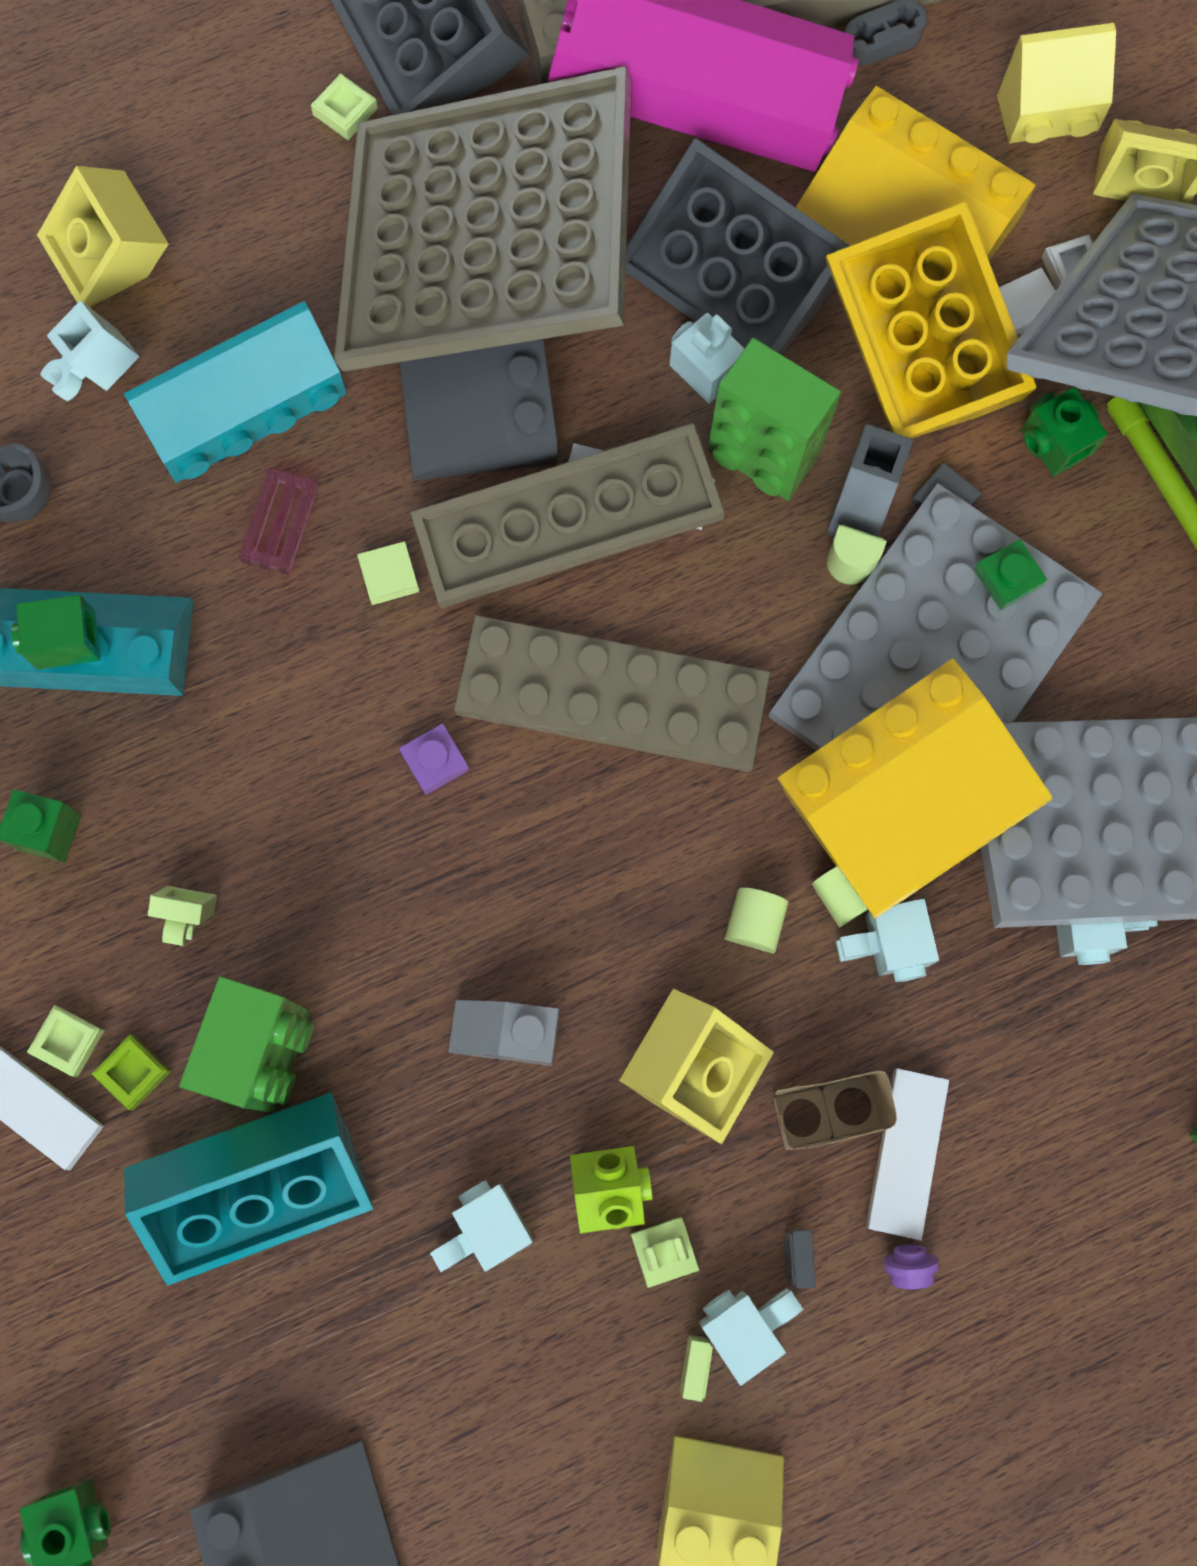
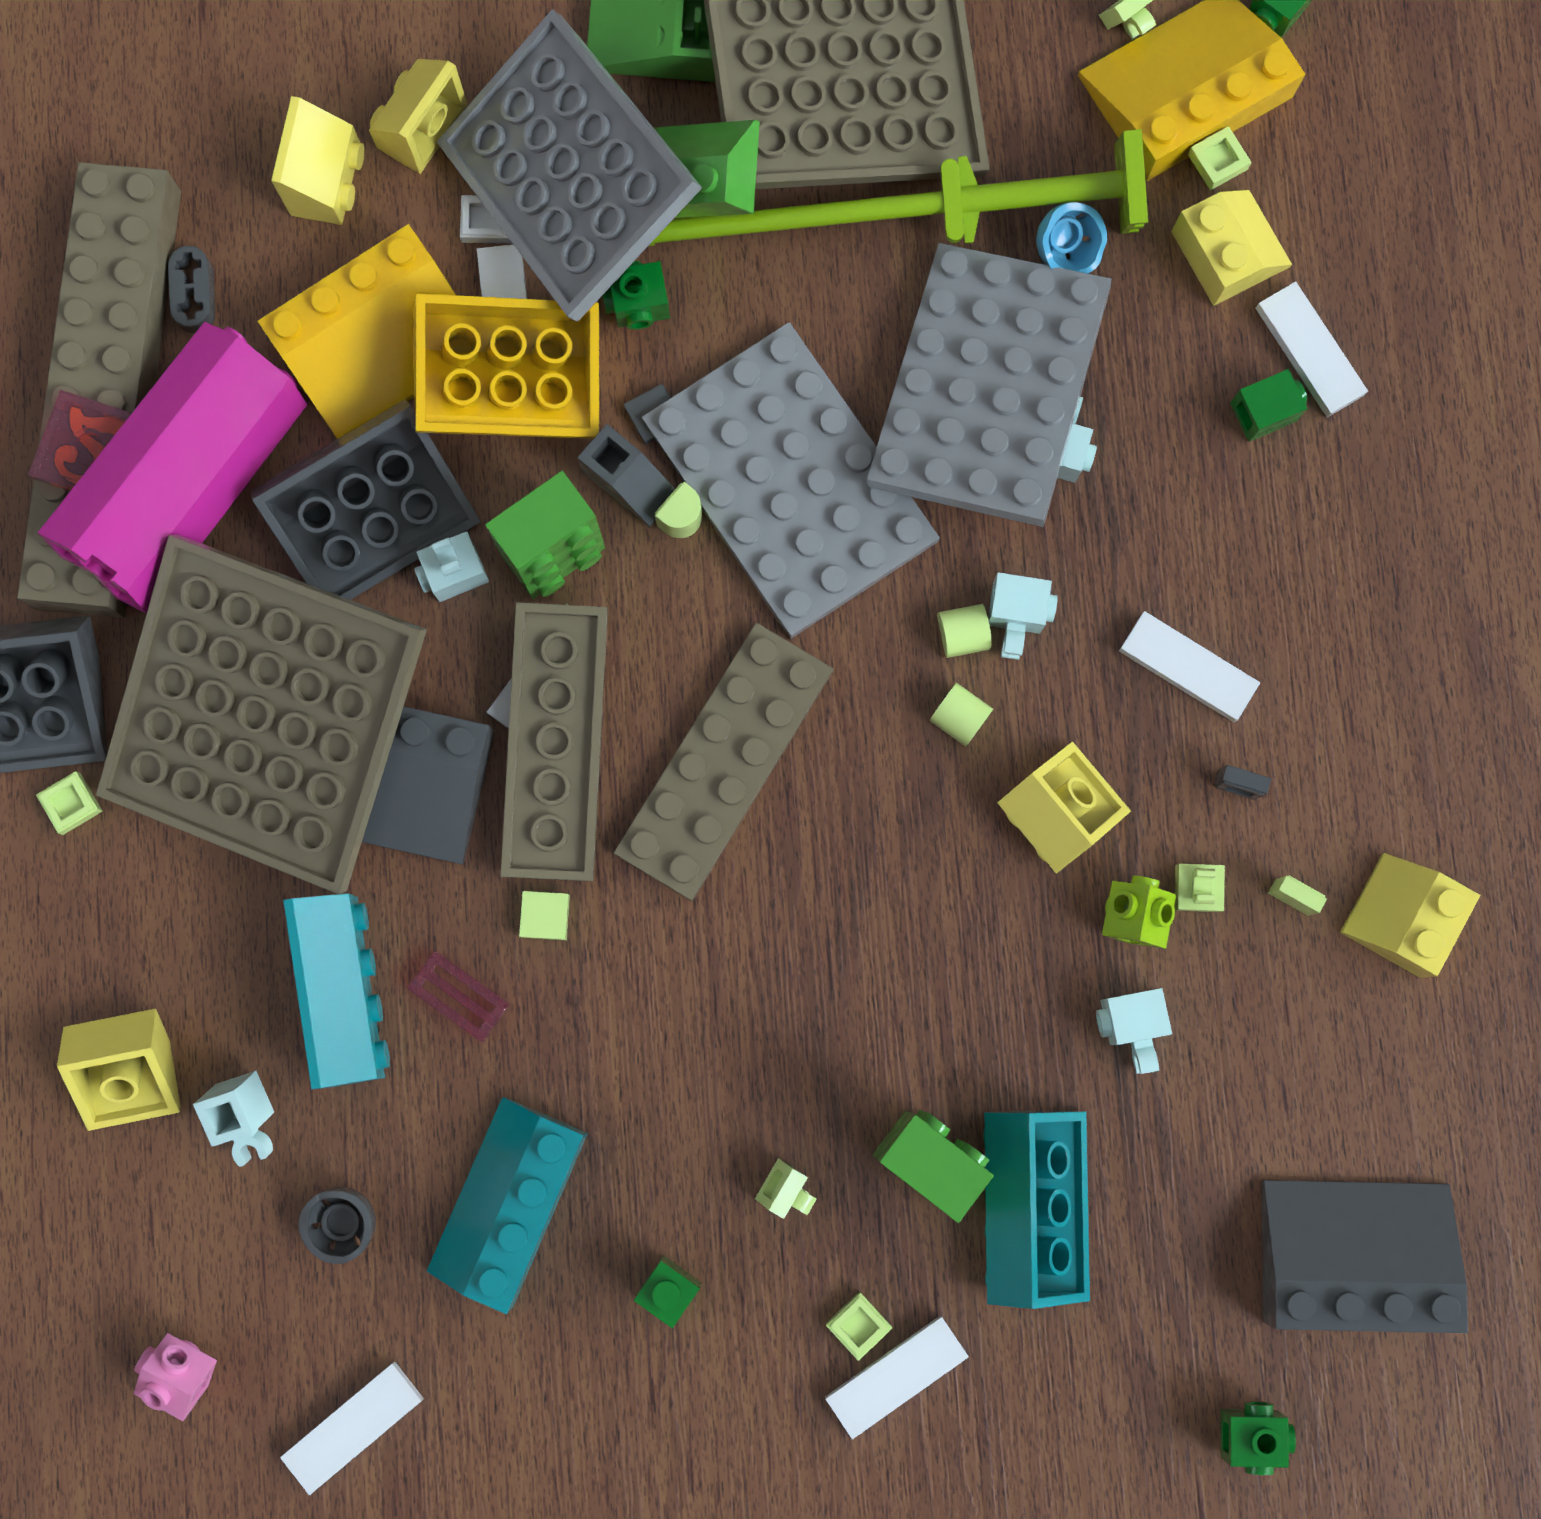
camera: 70 degrees left, 5 degrees up
green brick [11,595,100,670] -> none
lime tile [92,1034,171,1111] -> none
medium lavender plate [398,723,469,795] -> none
light grey slope [448,1000,560,1066] -> none
light aqua brick [698,1288,804,1386] -> none
tan piece [773,1071,897,1150] -> none
yellow slope [778,658,1052,919] -> none
medium lavender plate [883,1244,939,1289] -> none
green plate [974,539,1048,610] -> none

